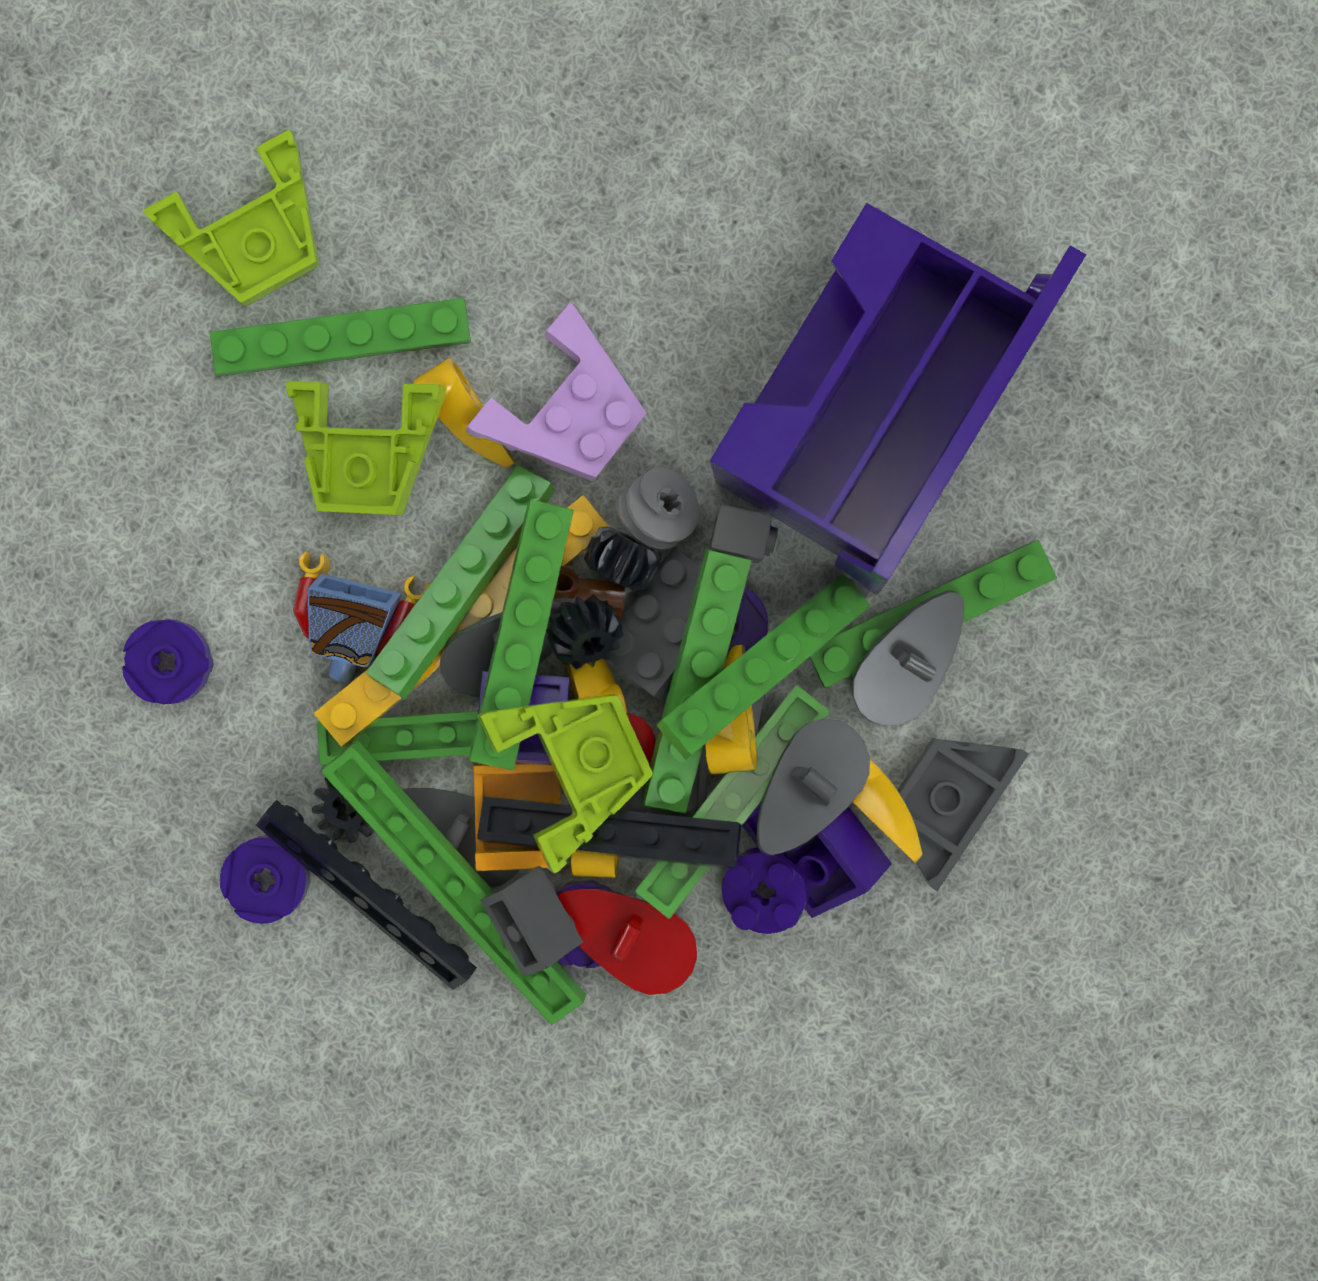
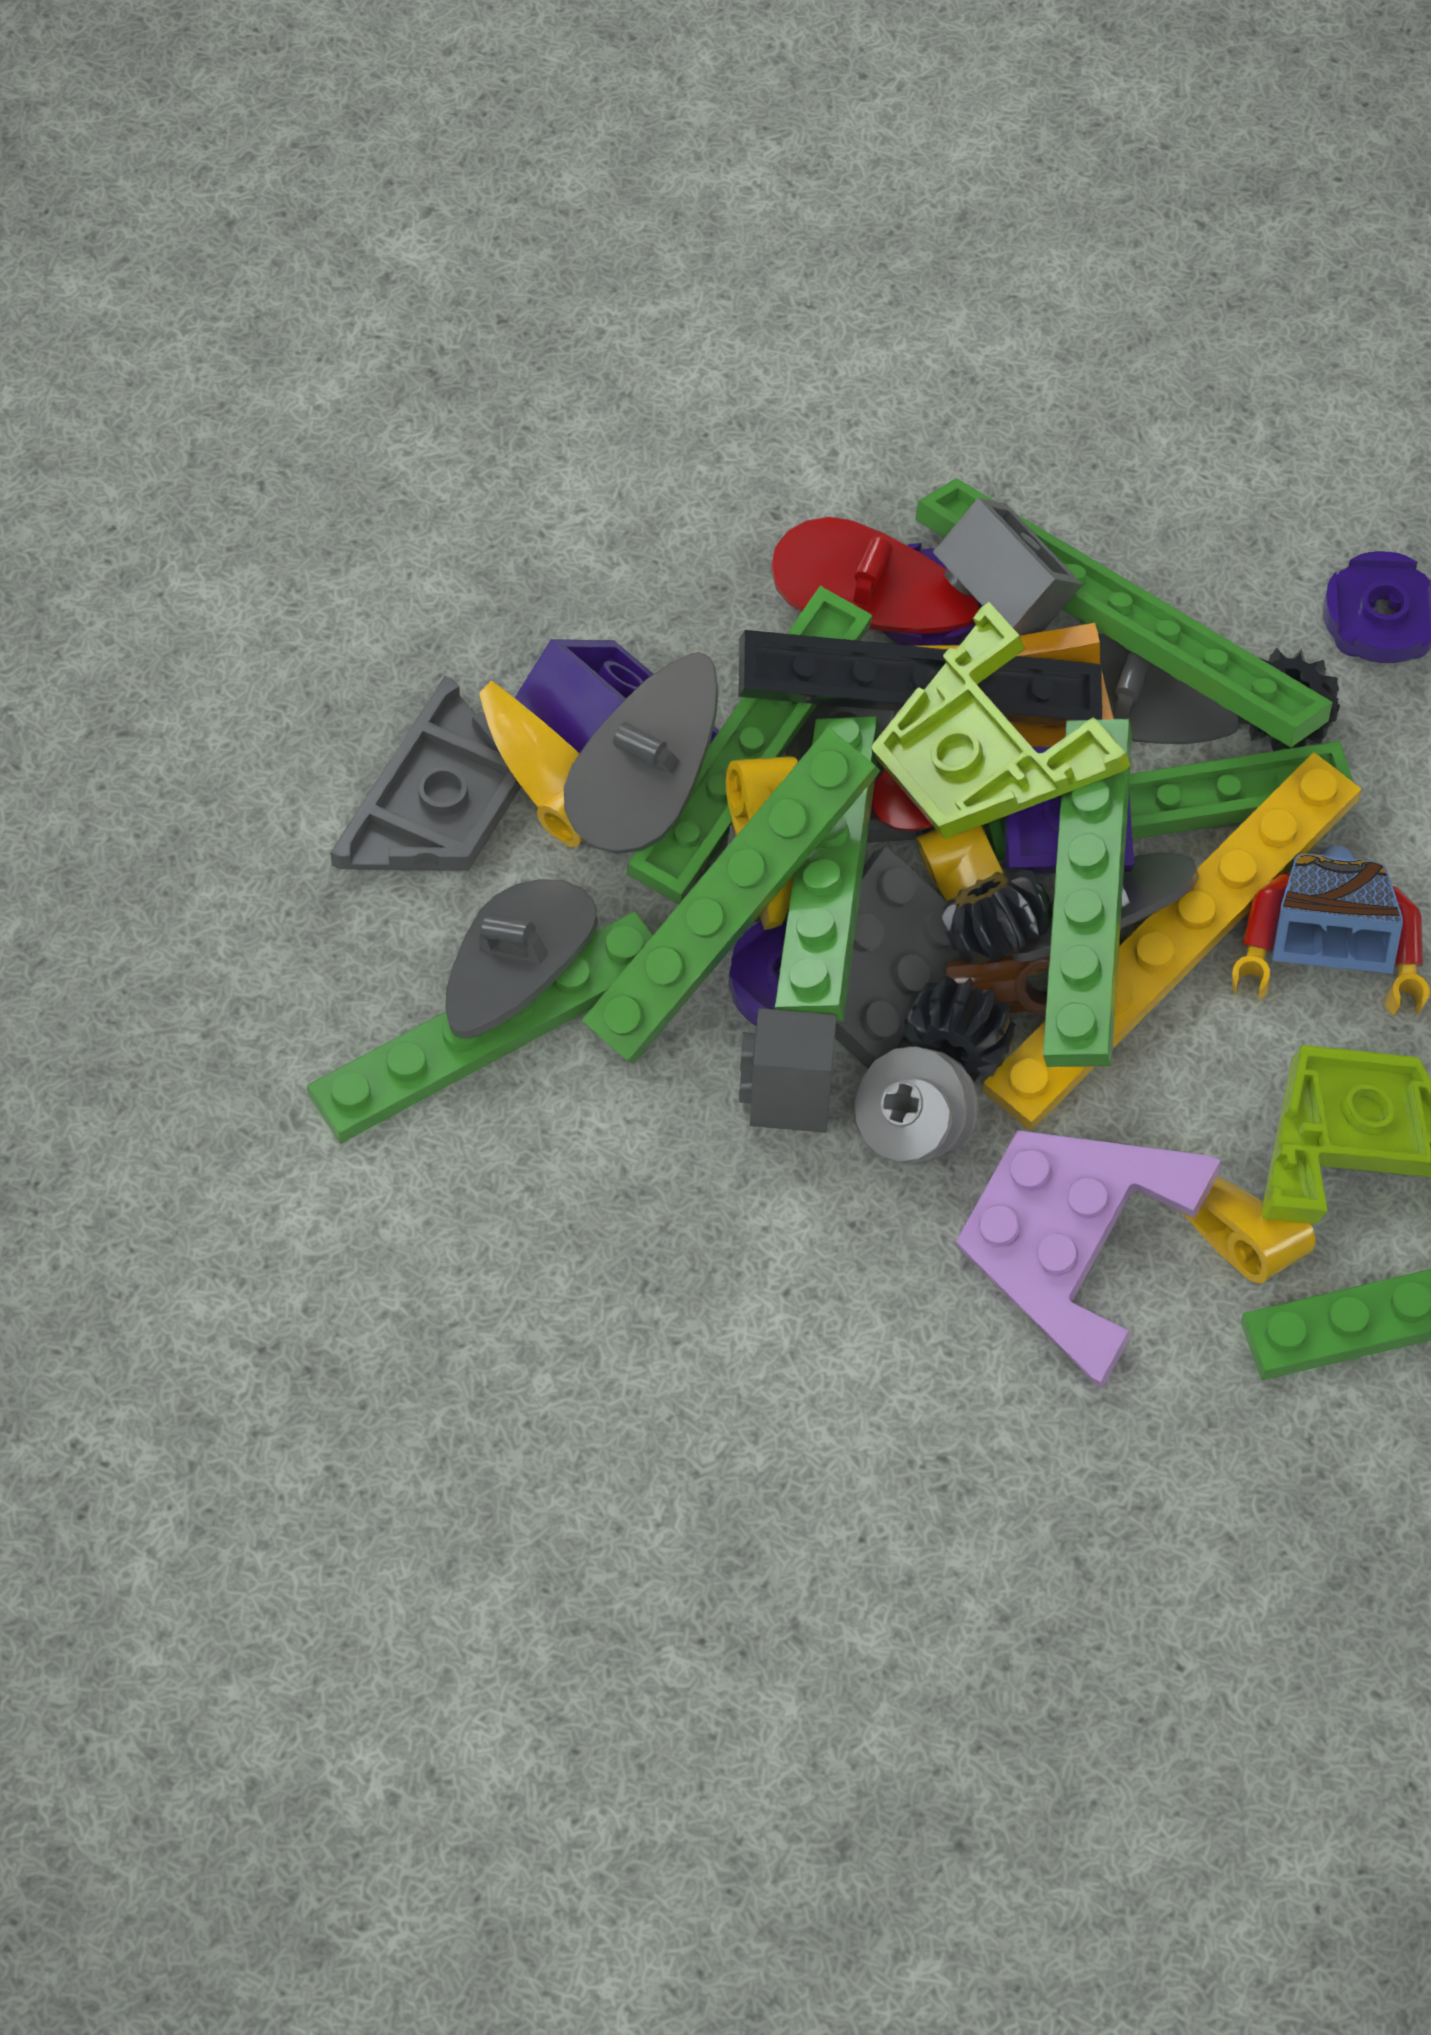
camera: 175 degrees right, 30 degrees down
black plate [256,800,477,990] -> none
bright green plate [366,465,556,700] -> none
dark purple piece [710,203,1087,595] -> none
dark purple plate [722,847,809,934] -> none

